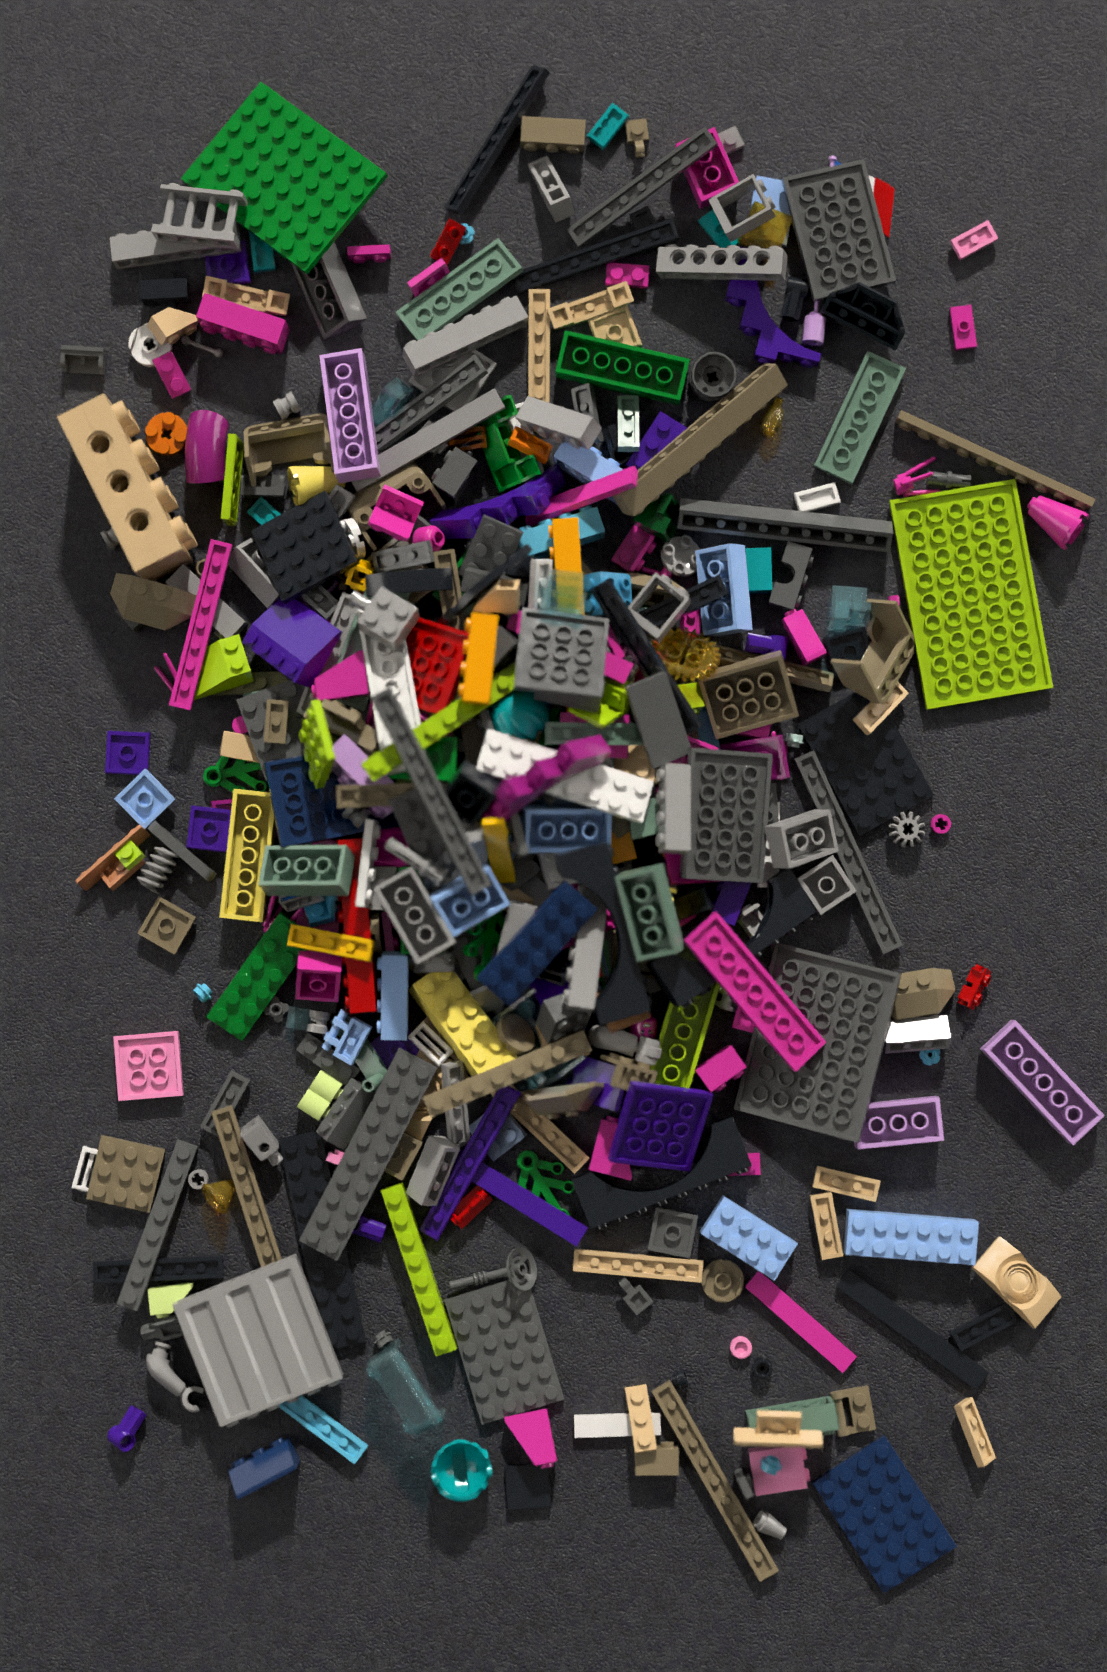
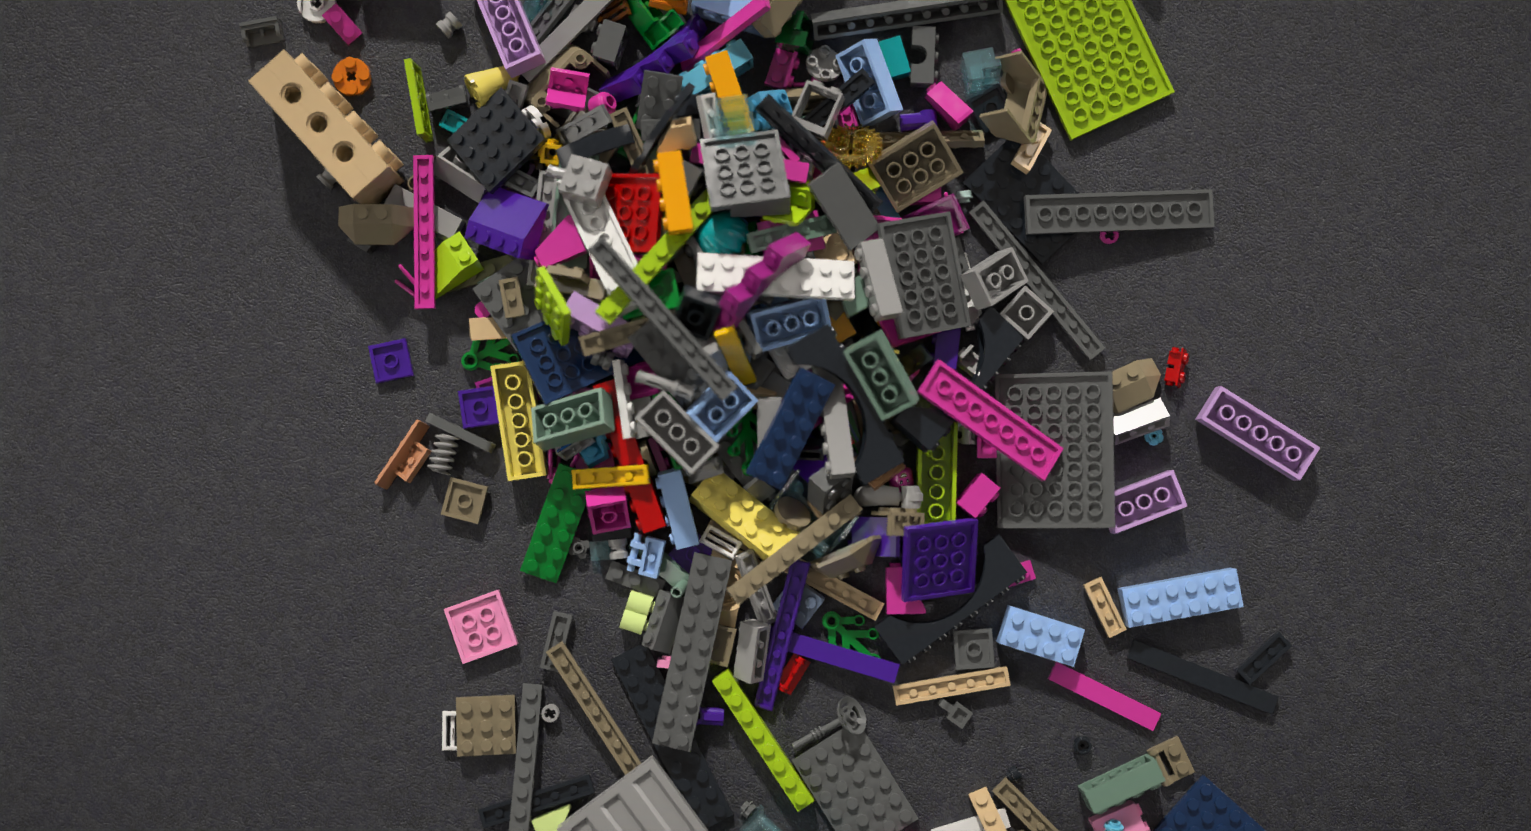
camera: 15 degrees left, 0 degrees up
light blue plate [114,769,175,829] -> none
lime plate [115,840,145,871] -> none
magenta brick [185,410,229,483] -> none
medium azure plate [193,983,212,1003] -> none
clear yellow hat [201,1179,236,1214] -> none
light grey torso [240,1115,283,1166] -> none
dark tan windscreen [244,413,334,487] -> none
dark tan tile [702,1259,744,1303] -> none
bright pink tile [730,1336,752,1359] -> none
tan bracket [733,1410,823,1448] -> none
tan plate [812,1166,881,1202] -> none
light grey gear [888,812,925,848] -> none
tan plate [954,1397,996,1467] -> none
tan slope [972,1236,1061,1329] -> none
none -> dark grey plate [1024,189,1214,235]

